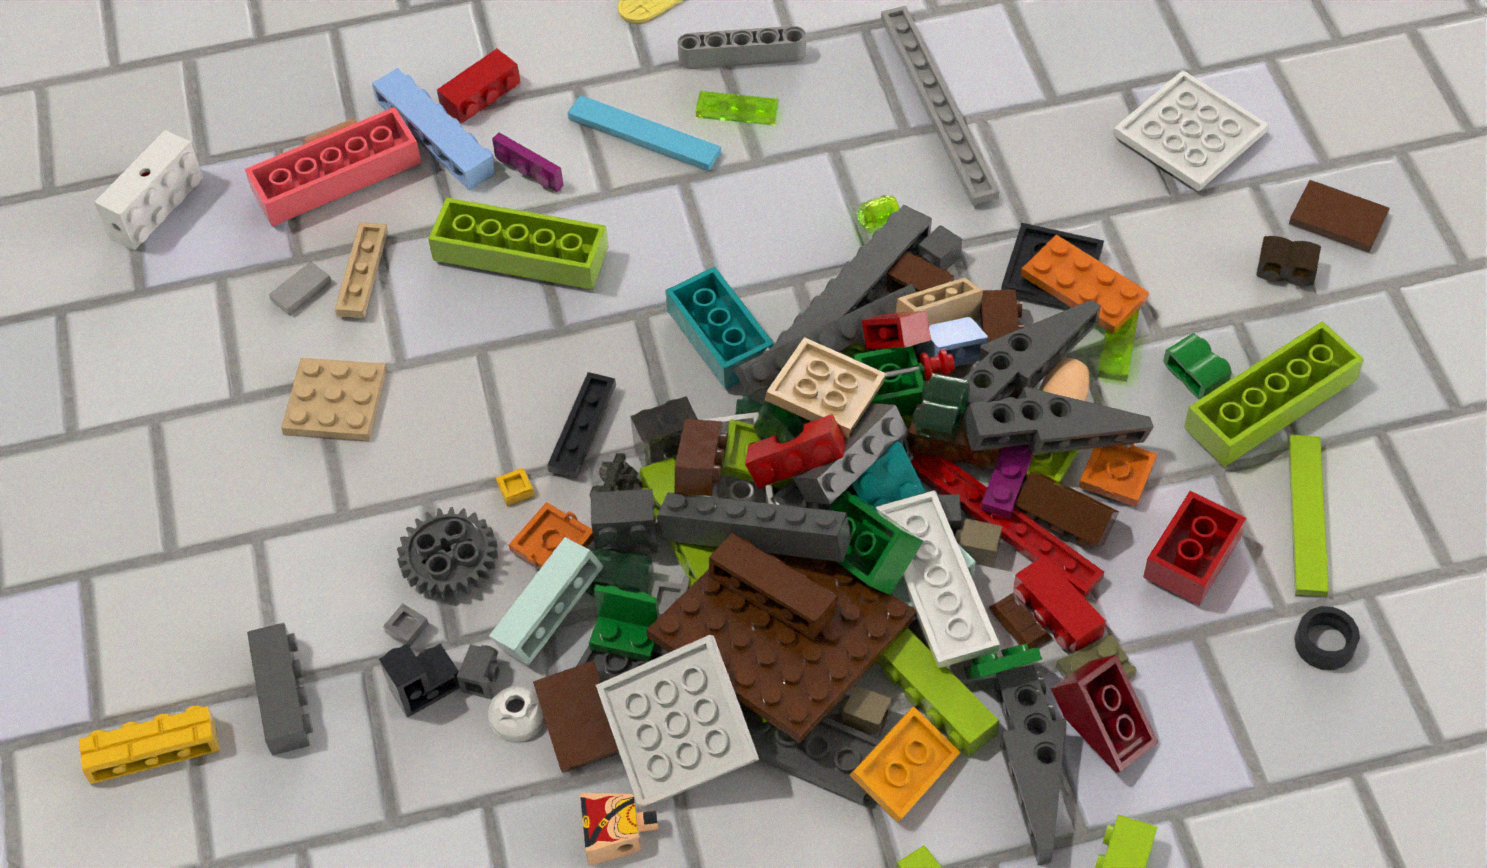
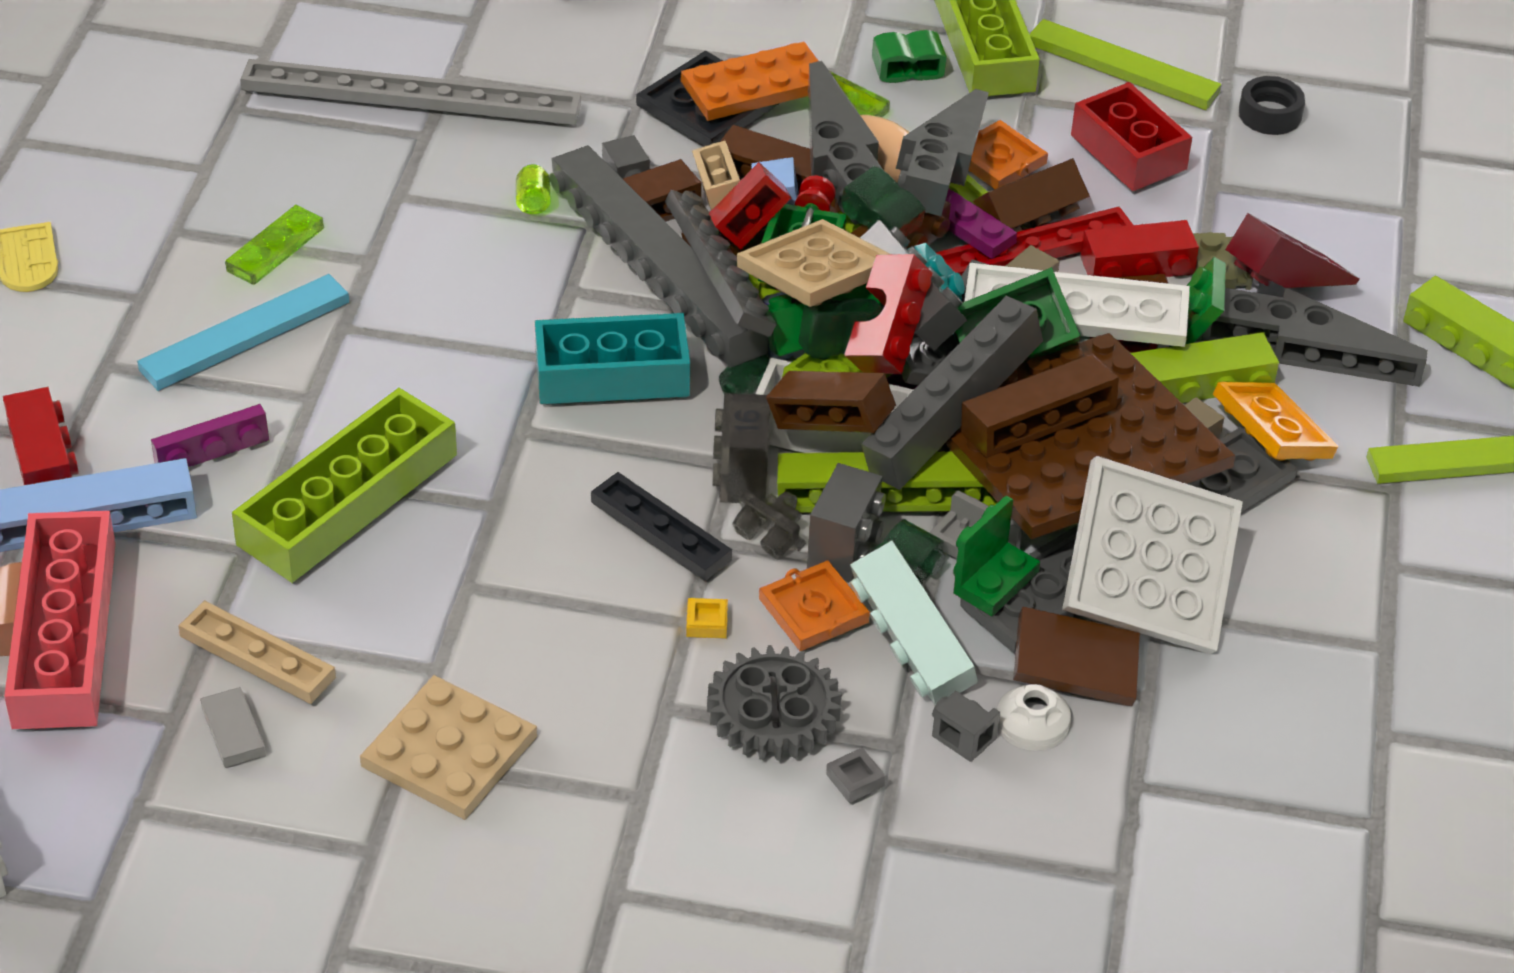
camera: 70 degrees left, 10 degrees down
dark grey brick [247,623,313,756] -> none
black brick [379,643,460,718] -> none
torso [580,793,658,865] -> none
light grey beam [677,26,806,69] -> none

